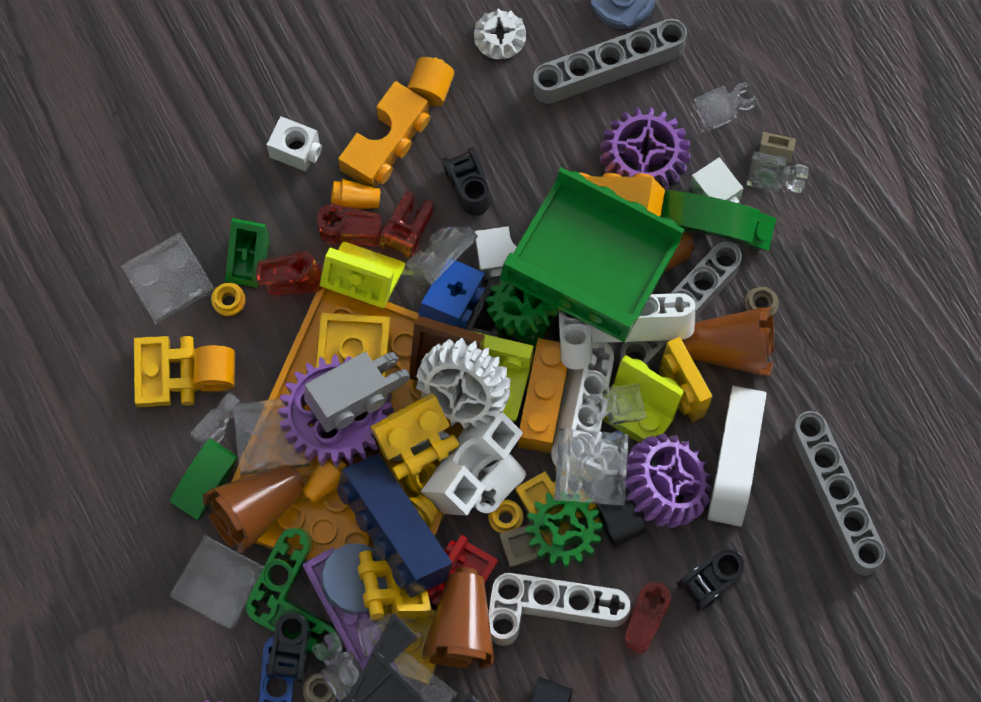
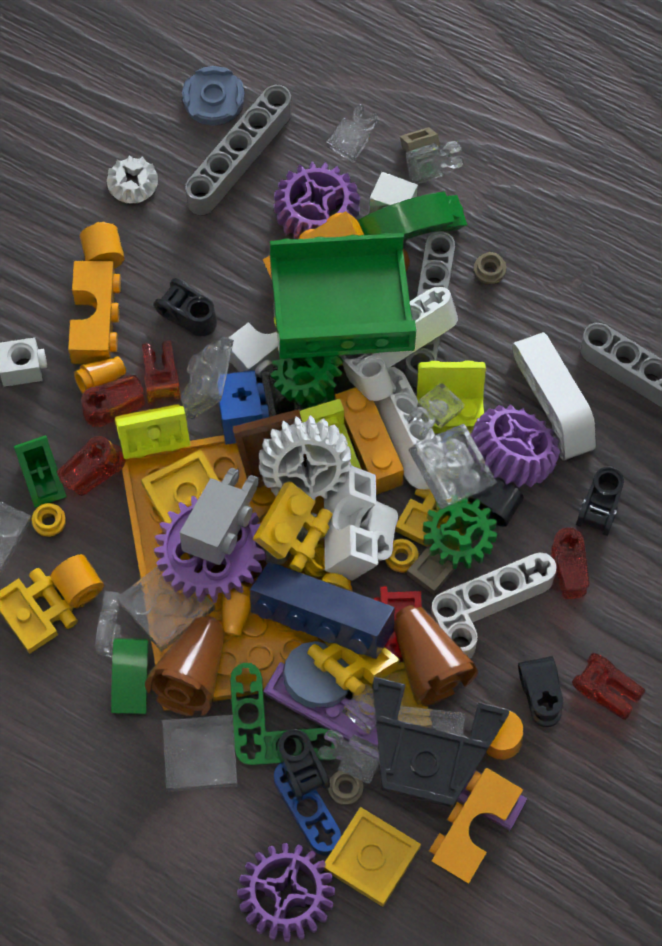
camera: 35 degrees left, 5 degrees down
yellow plate [659,336,713,423] -> none
dark orange cone [682,307,774,376] -> none

